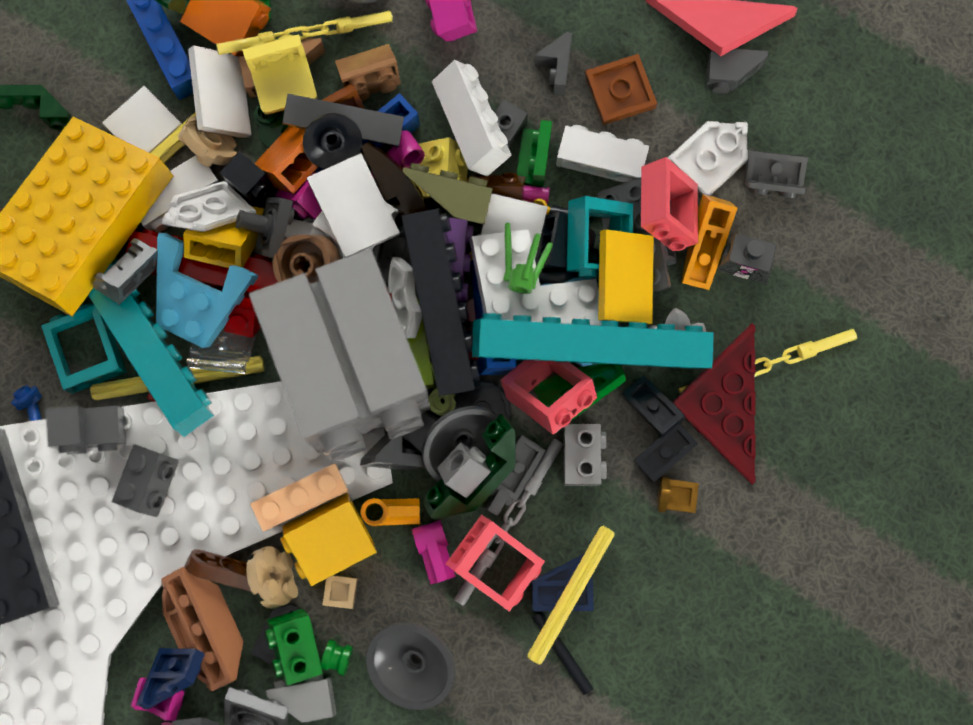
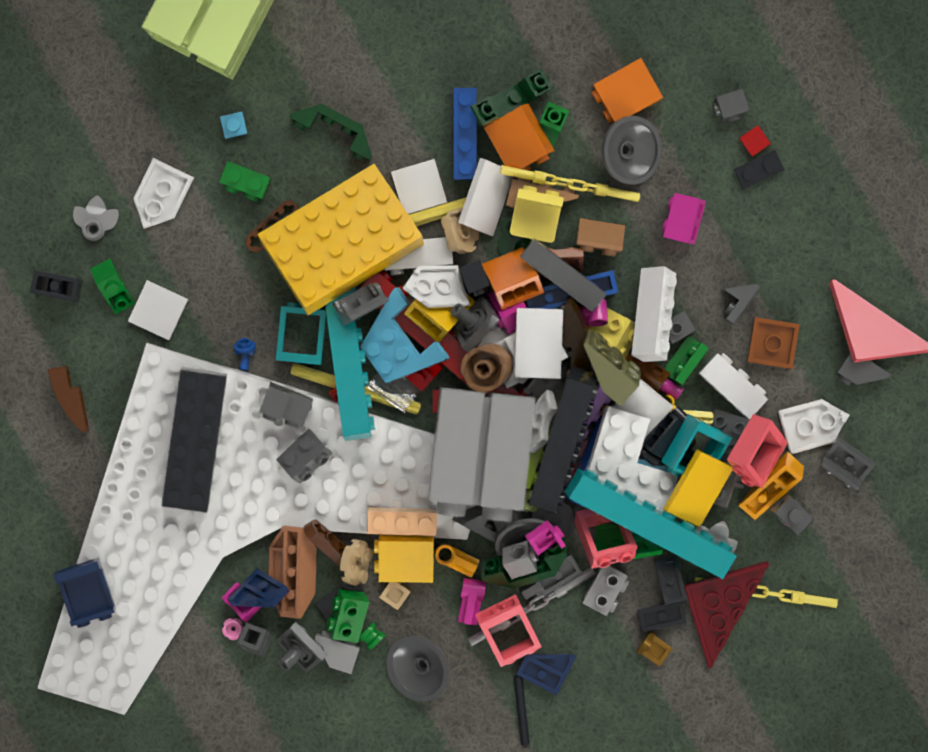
camera: 25 degrees right, 10 degrees up
black dish [303,113,362,169] -> none
bright green plant [503,222,553,294] -> none
light yellow axle [527,526,614,665] -> none
none -> dark pink bracket [525,520,566,555]

